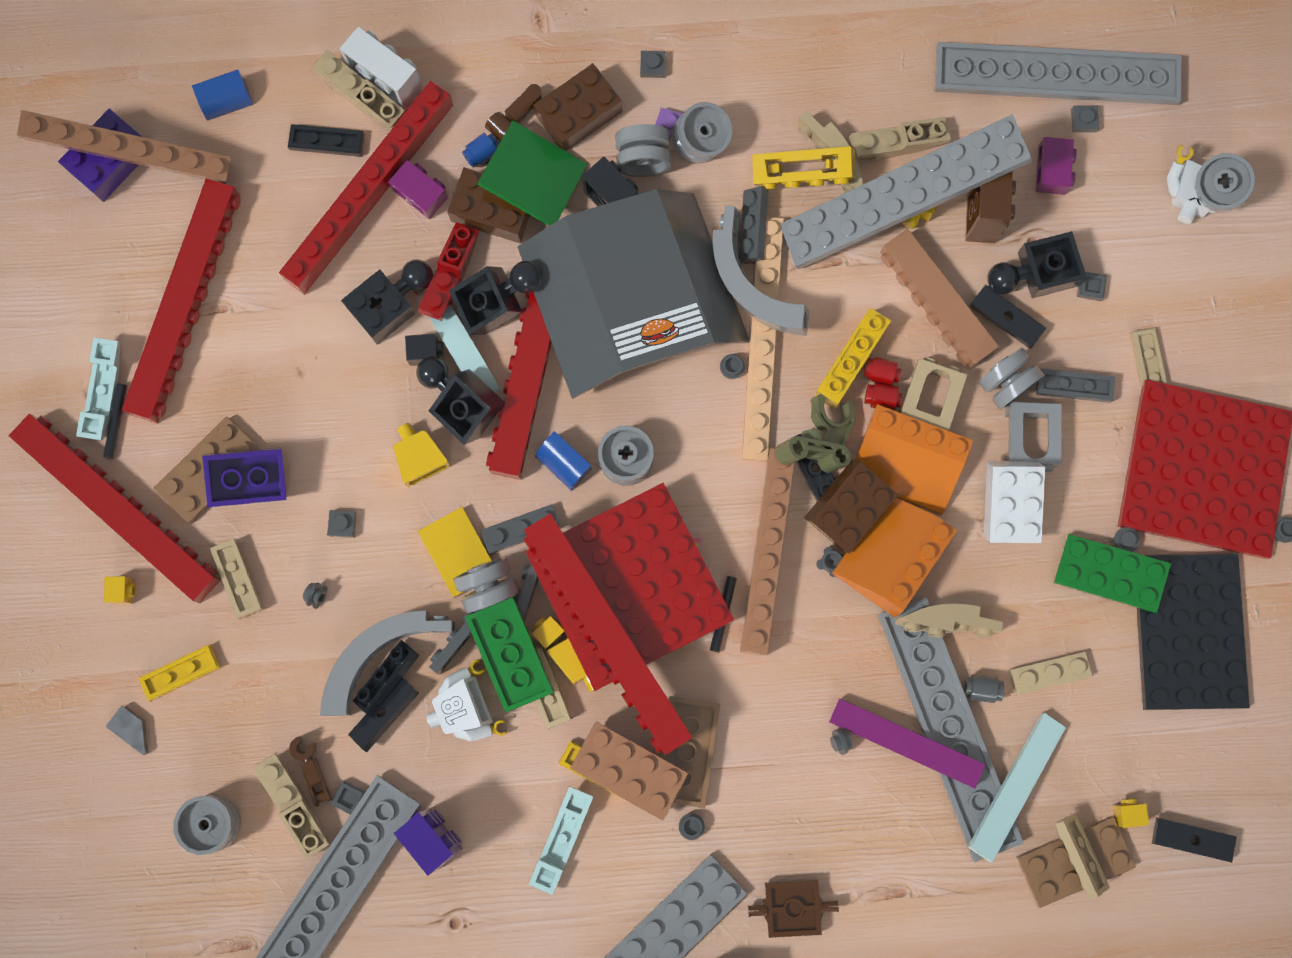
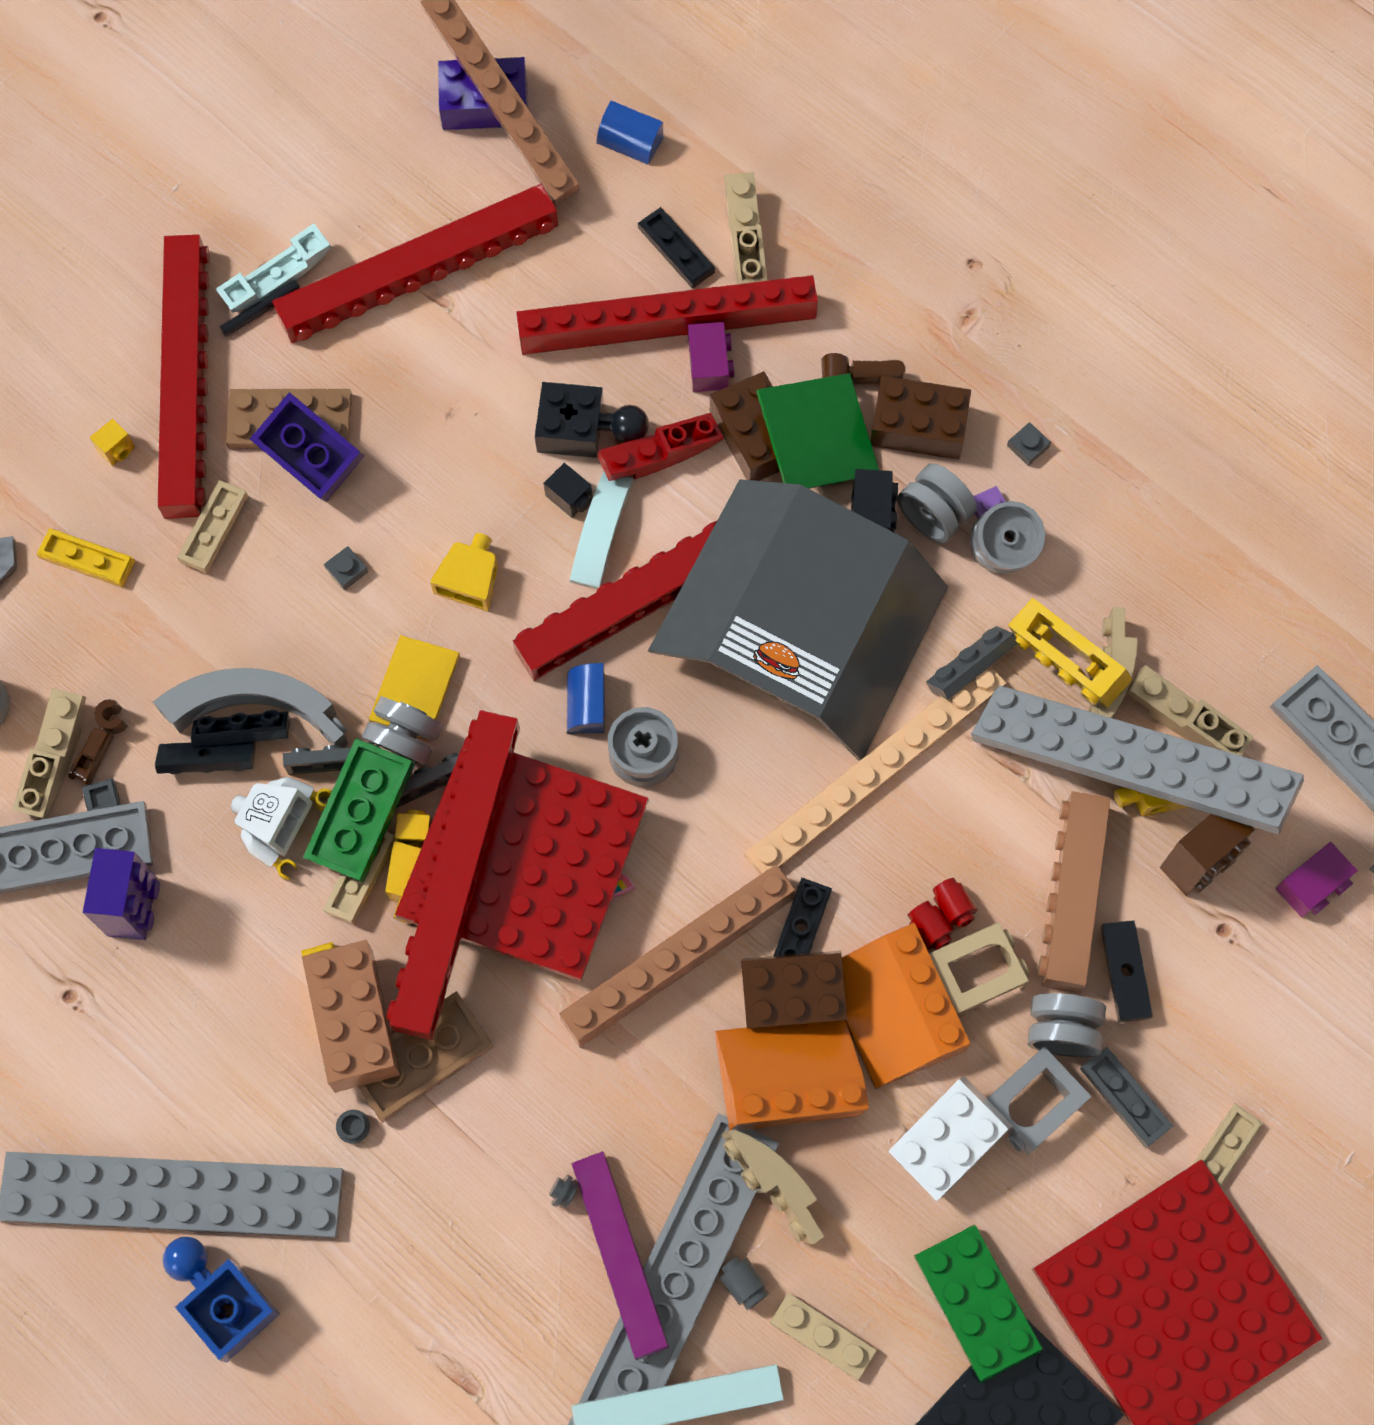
camera: 45 degrees right, 10 degrees down
dark grey plate [303,582,328,609] -> none
white brick [340,27,423,110] -> none
black brick [416,356,505,445] -> none
black brick [449,261,542,335] -> none
blue brick [462,132,499,168] -> none
dark grey plate [480,504,561,555] -> none
light aqua slope [529,786,594,895] -> none
black bar [709,576,737,653] -> none
light grey arch [713,206,809,336] -> none
dark grey plate [720,354,745,379] -> none
reddish brown plate [748,880,839,938] -> none
olive piece [775,394,856,473] -> none
yellow brick [814,308,891,410] -> none
dark grey plate [816,547,844,577] -> none
black brick [987,231,1087,298] -> none
dark grey tile [1077,272,1107,301] -> none
dark grey plate [1114,527,1140,552] -> none

